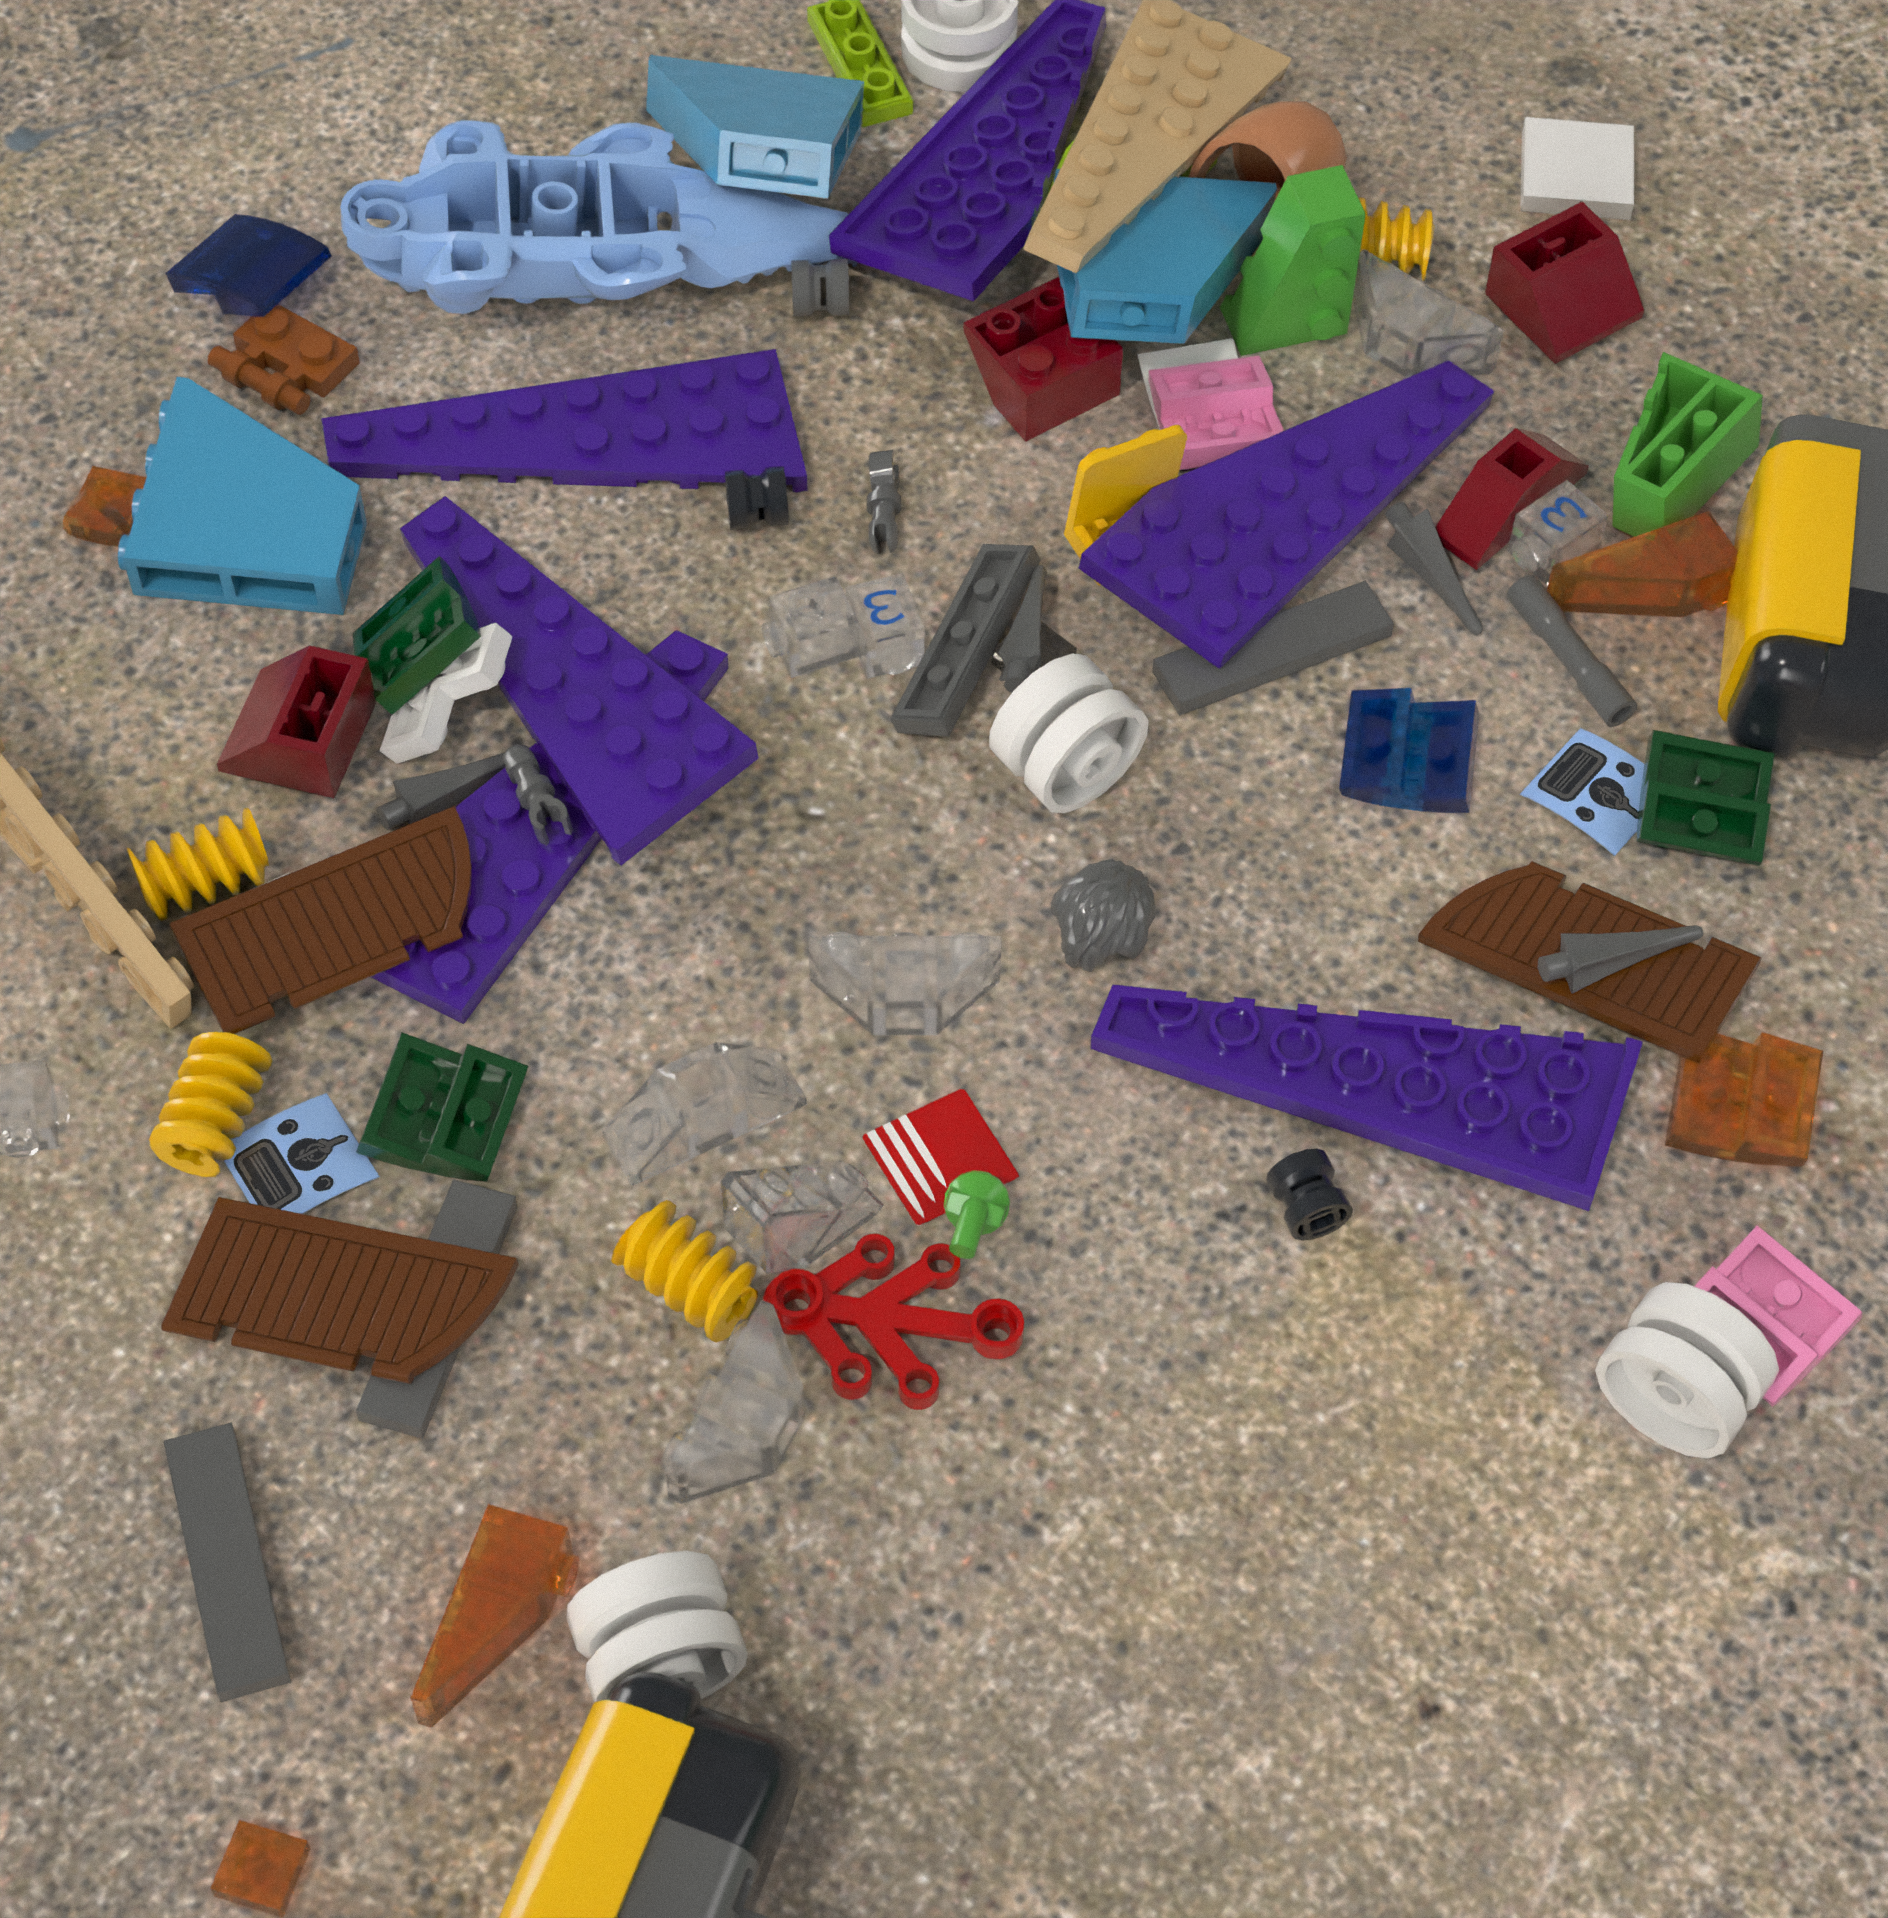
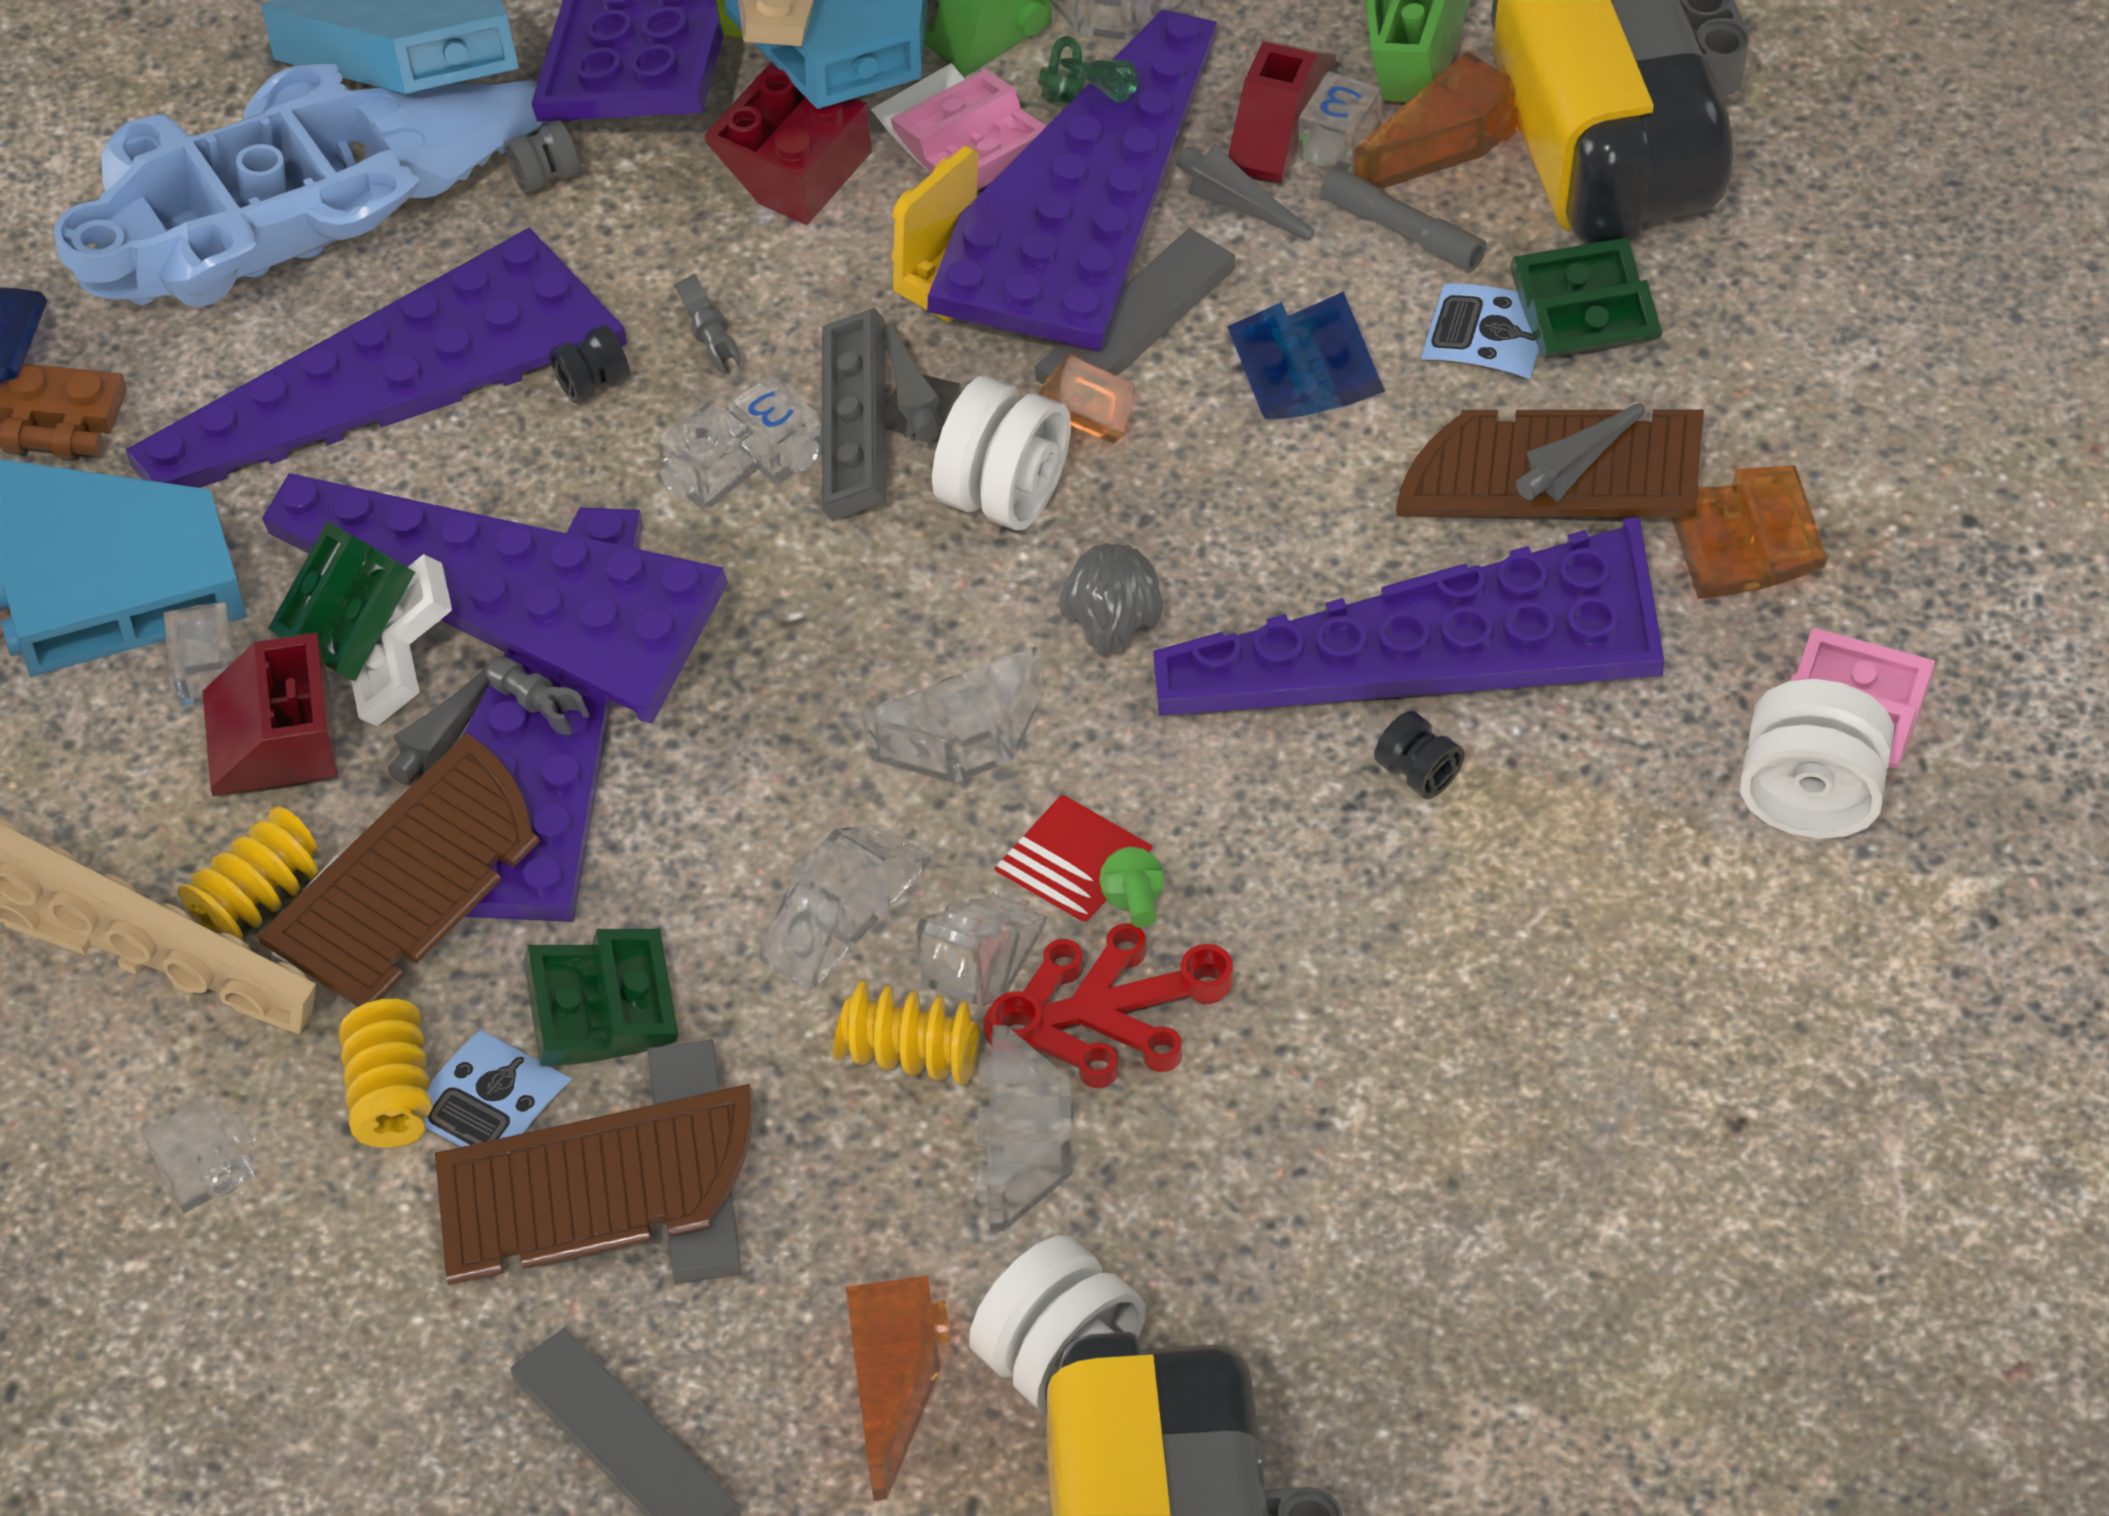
camera: 20 degrees left, 5 degrees down
none -> clear brick [164,602,238,708]
none -> clear green piece [1038,36,1140,104]
none -> clear orange tile [1038,353,1134,444]

